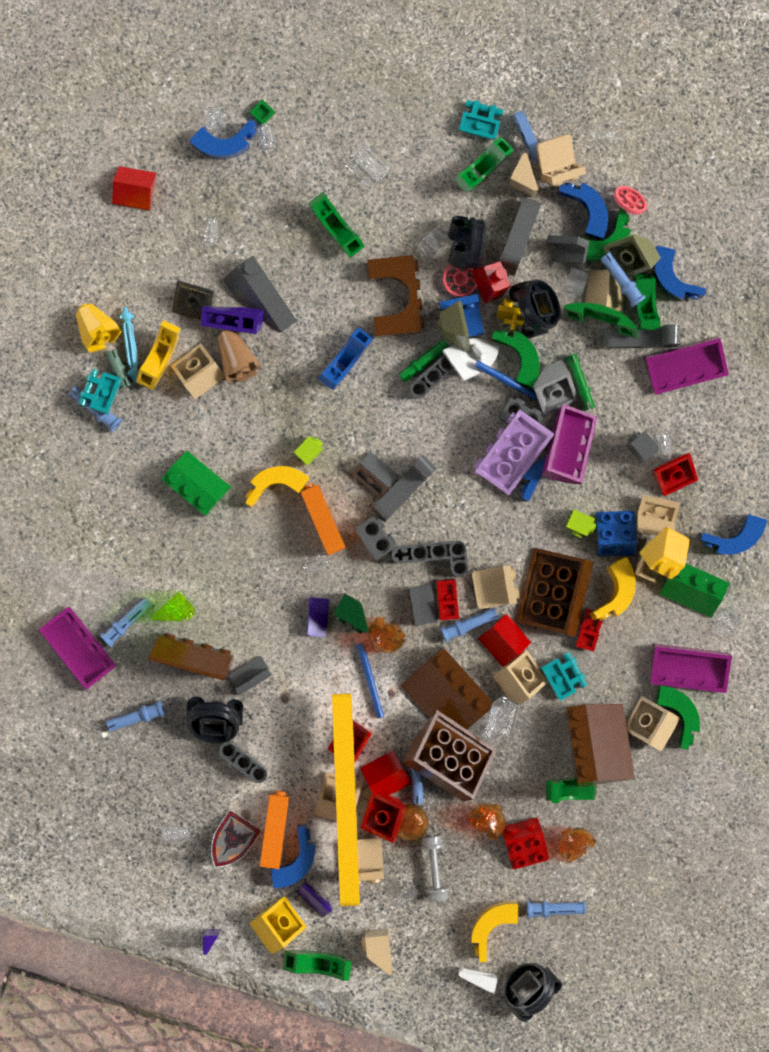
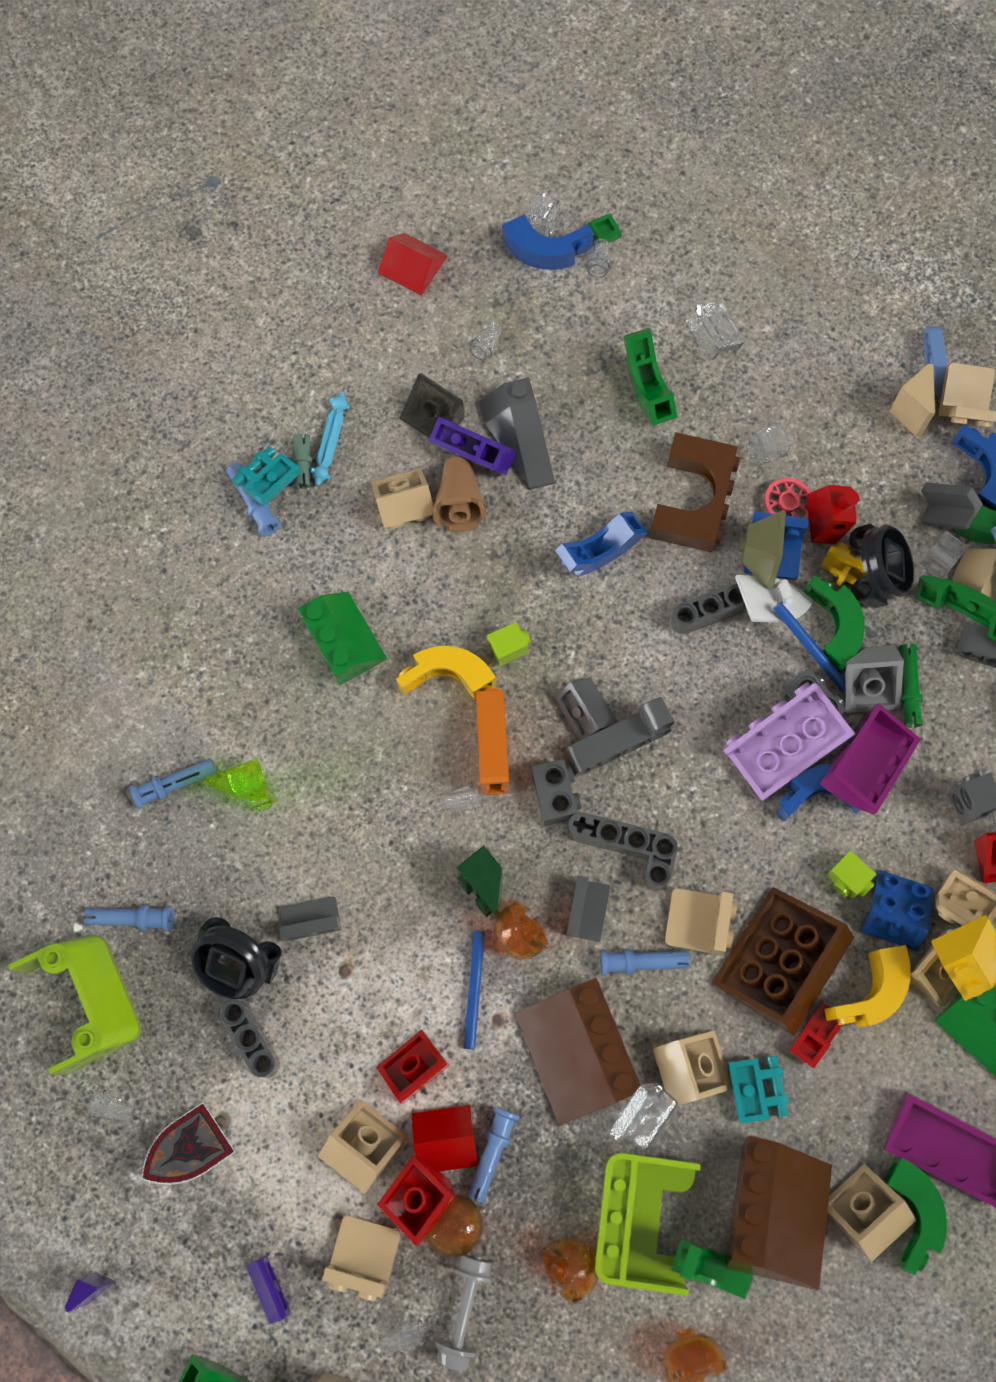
camera: 25 degrees right, 15 degrees down
magenta slope [38,606,116,691] -> none
yellow cone [76,303,122,353] -> none
yellow arch [136,320,181,390] -> none
reddish brown slope [148,633,234,681] -> none
yellow slope [249,896,307,955] -> none
orange slope [260,790,290,869] -> none
blue arch [271,824,316,889] -> none
dark purple slope [307,597,329,637] -> none
yellow beam [332,693,360,907] -> none
green pin [398,339,450,383] -> none
reddish brown slope [403,710,497,801] -> none
red slope [436,578,459,621] -> none
black piece [448,216,486,270] -> none
green arch [454,137,514,193] -> none
teal plate [459,100,504,141] -> none
red slope [478,613,532,667] -> none
dark grey beam [500,197,541,276] -> none
red bracket [501,817,549,869] -> none
none -> lime windscreen [8,935,141,1075]
none -> lime windscreen [595,1153,701,1296]

